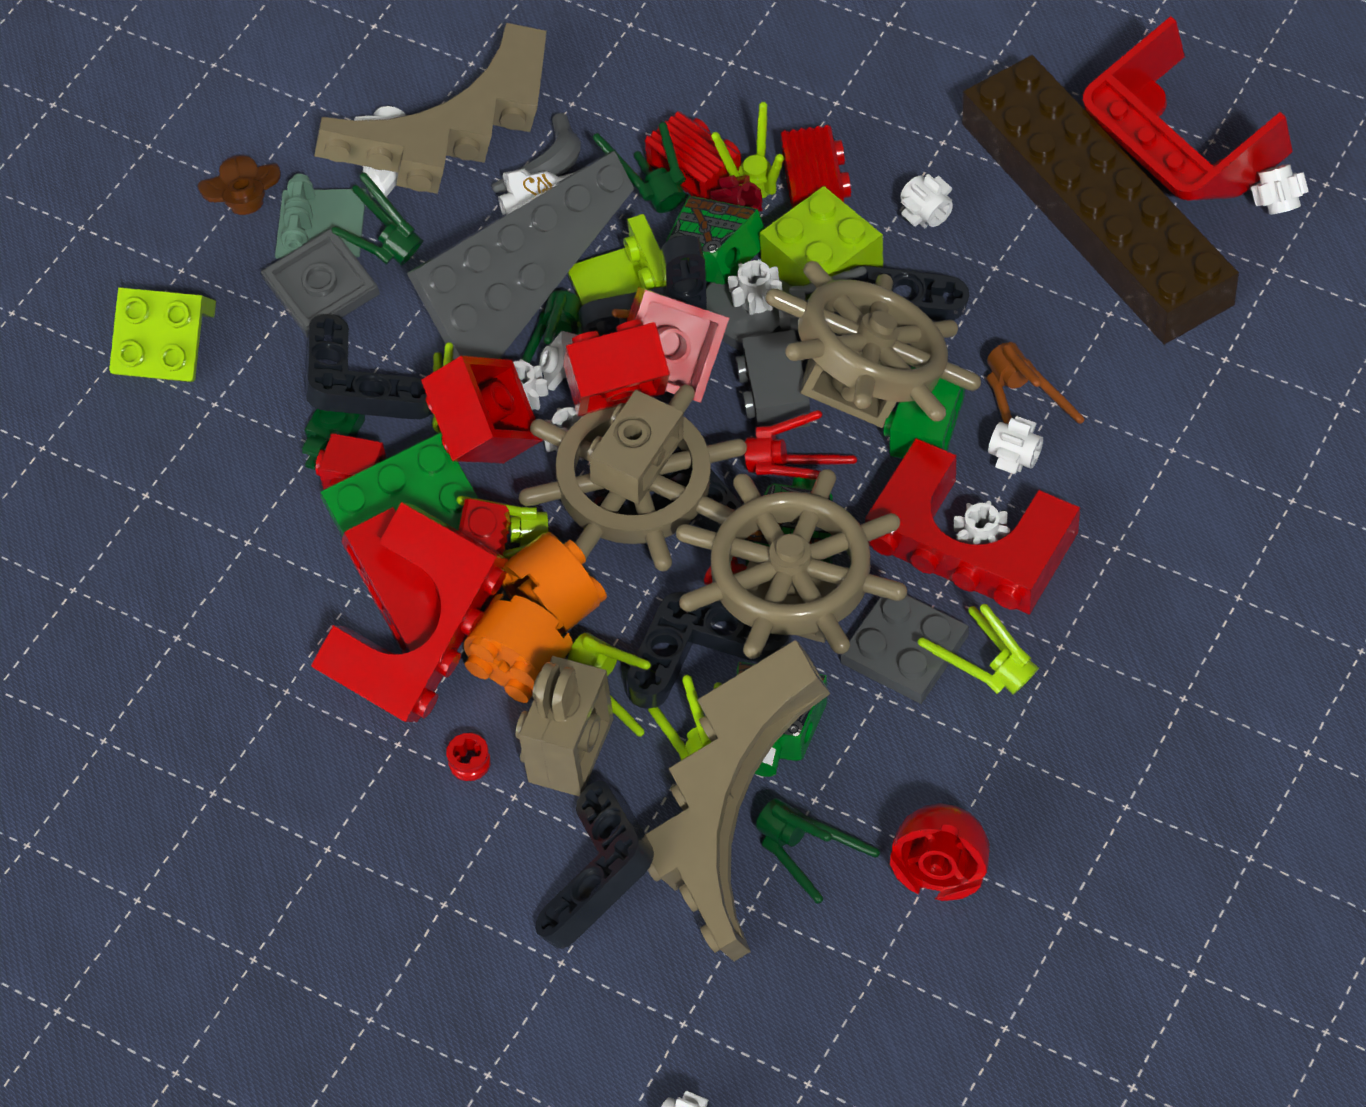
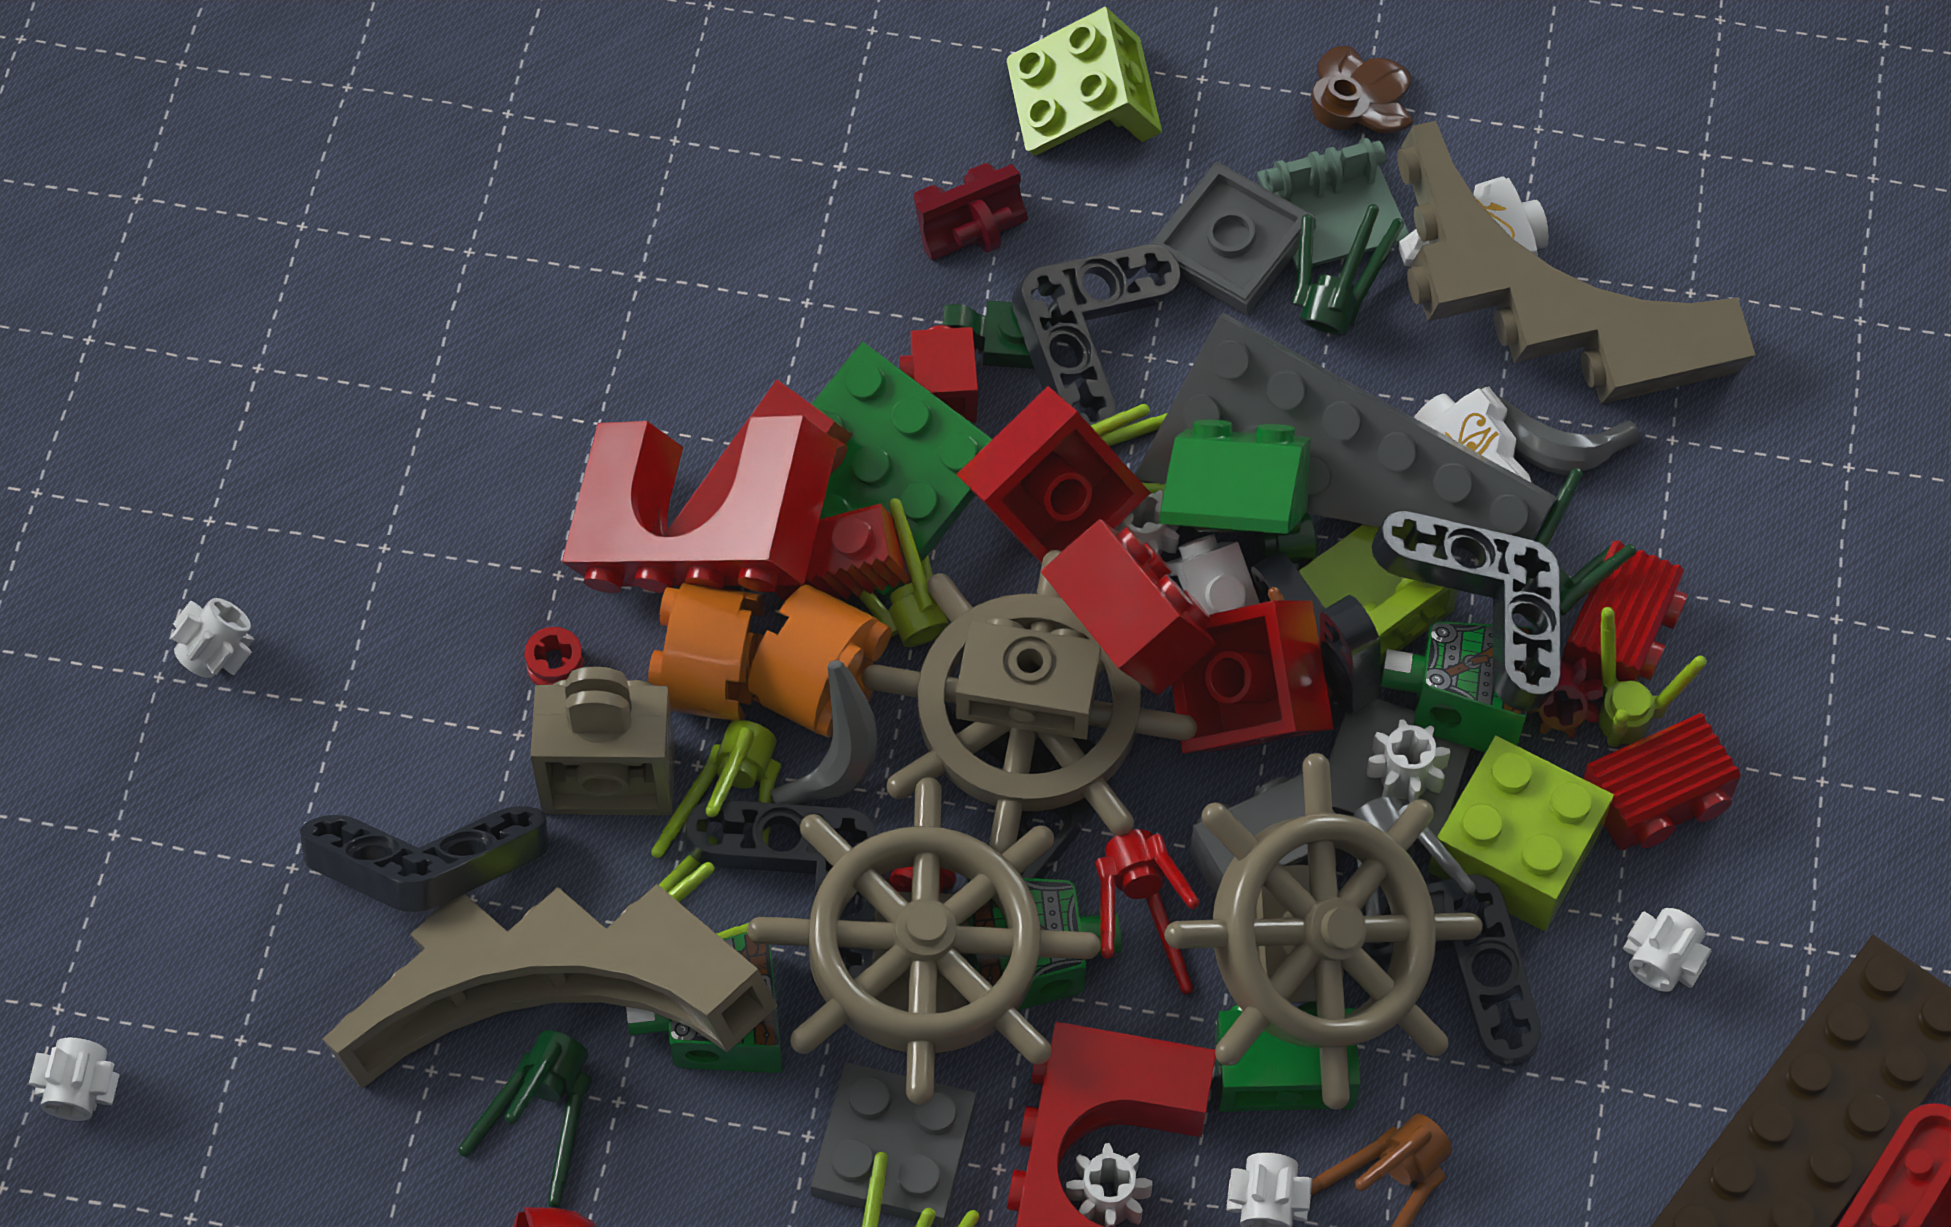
camera: 65 degrees right, 5 degrees up
none -> white gear [171,598,254,678]
none -> dark grey piece [770,660,878,805]
none -> dark red hips [913,162,1028,261]
none -> green slope [1159,419,1311,534]
none -> black beam [1371,511,1560,711]

